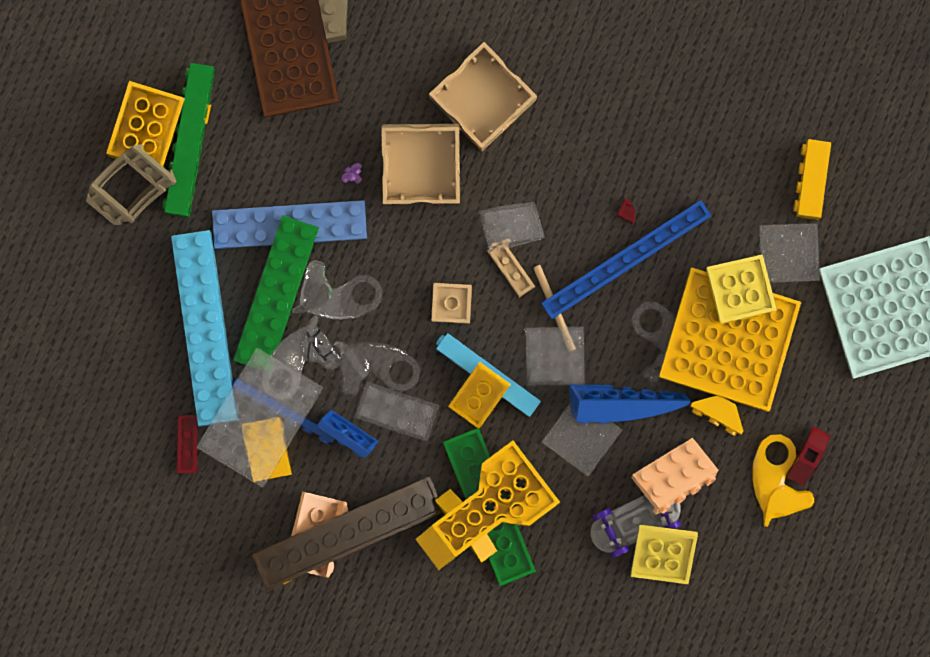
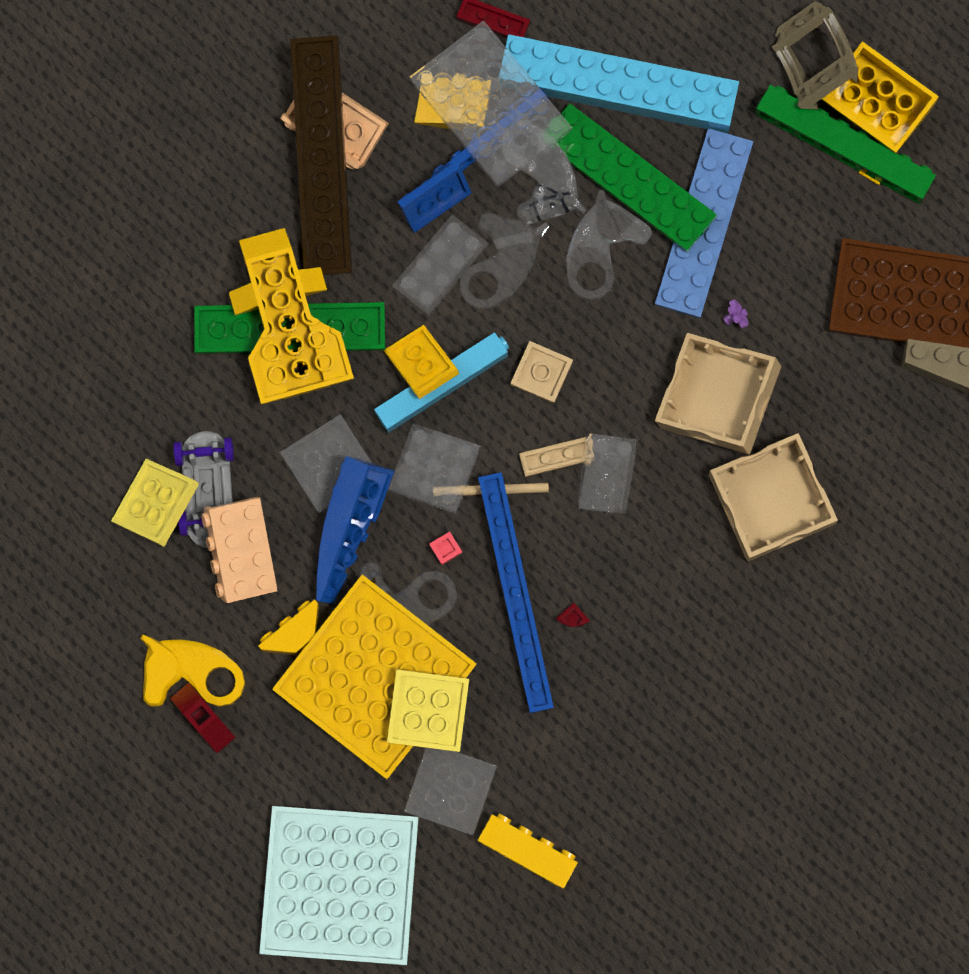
camera: 110 degrees right, 5 degrees down
none -> coral plate [429,532,462,565]

